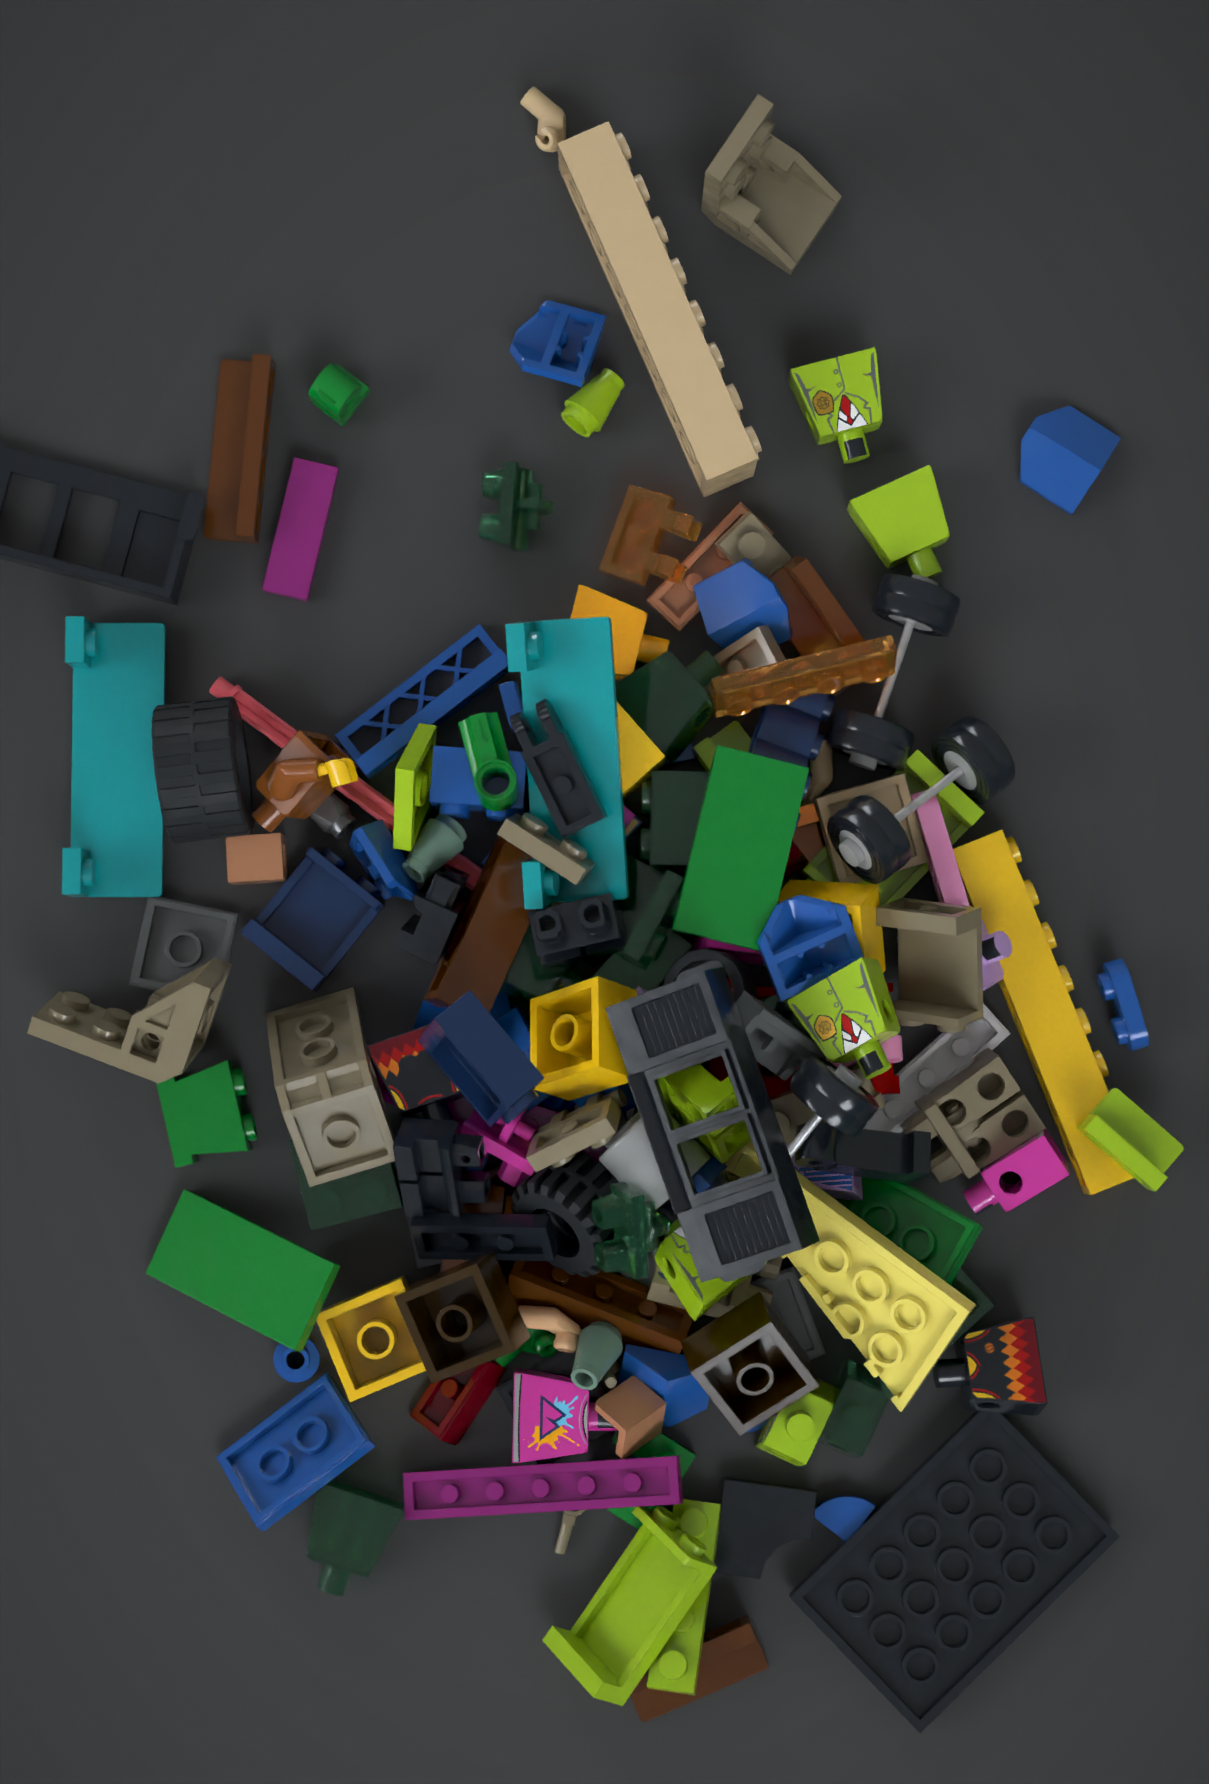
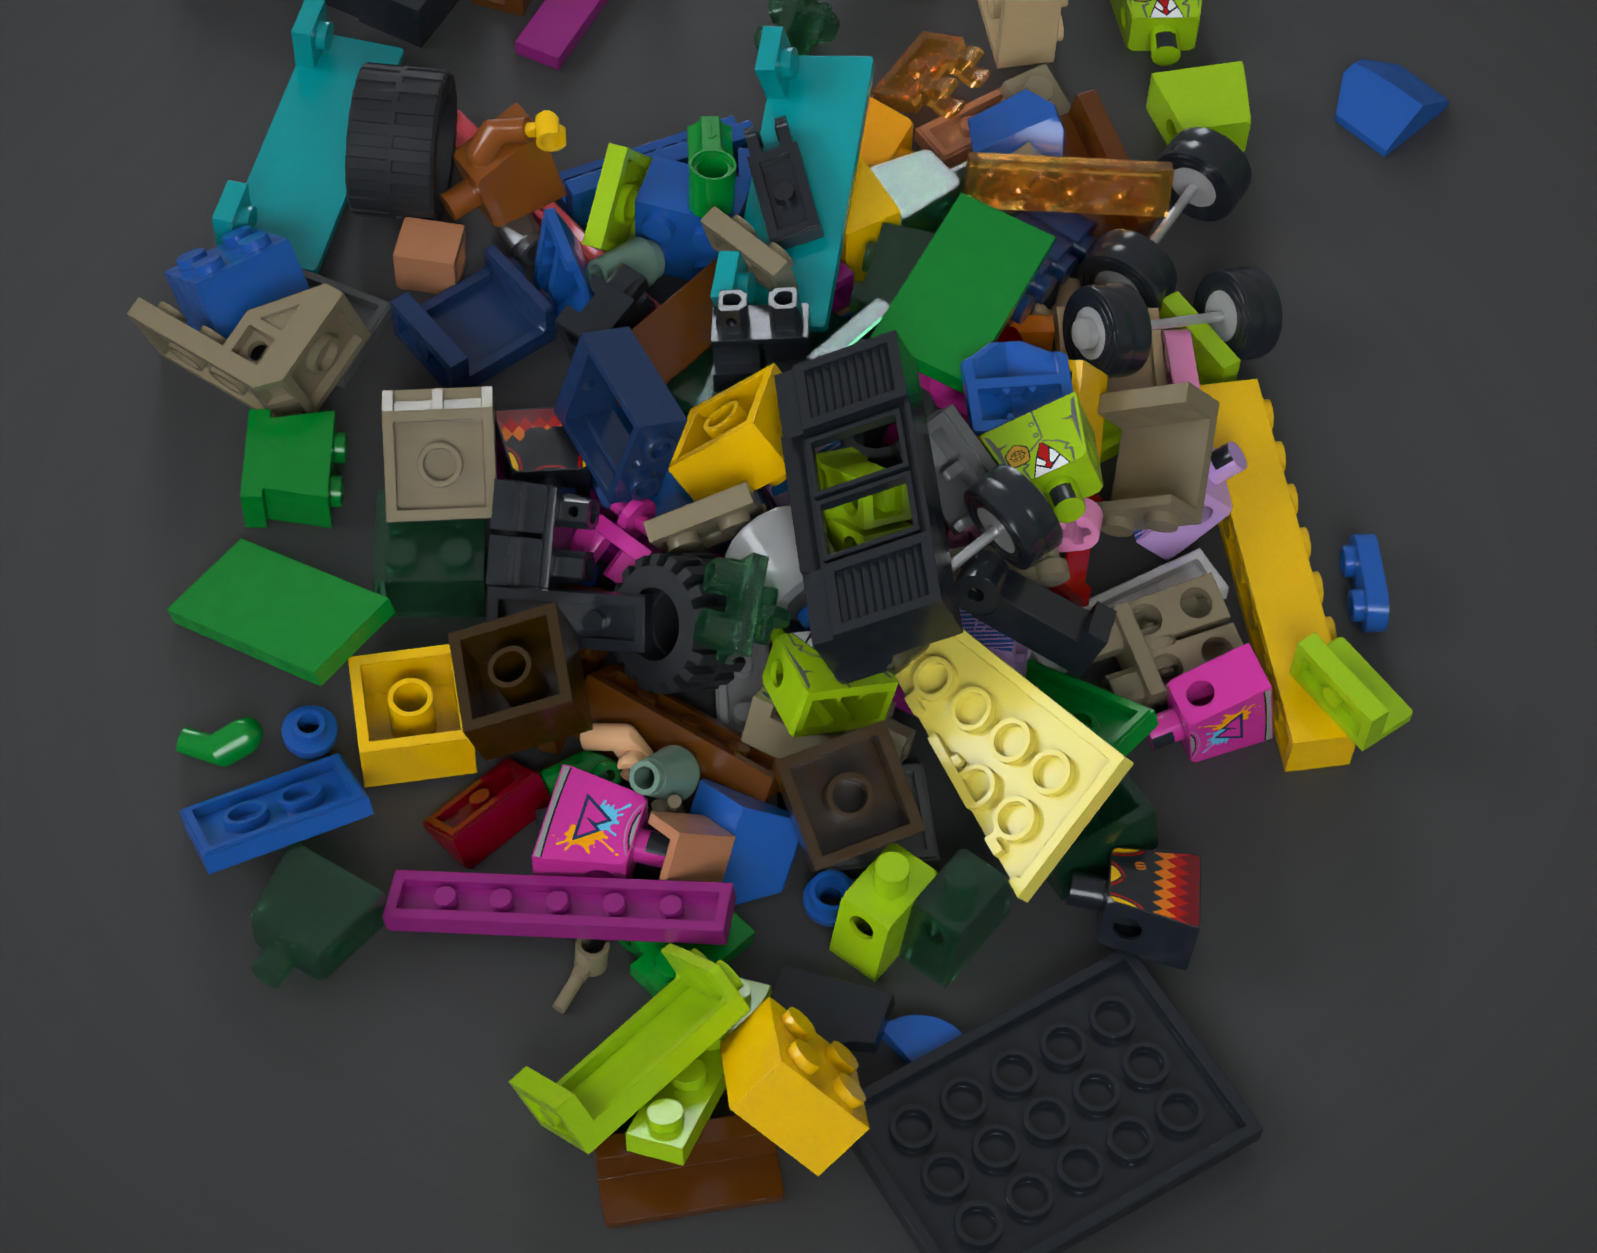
camera: 10 degrees right, 30 degrees down
none -> blue brick [164,225,310,339]
none -> green arm [176,717,263,767]
none -> yellow brick [719,996,870,1177]

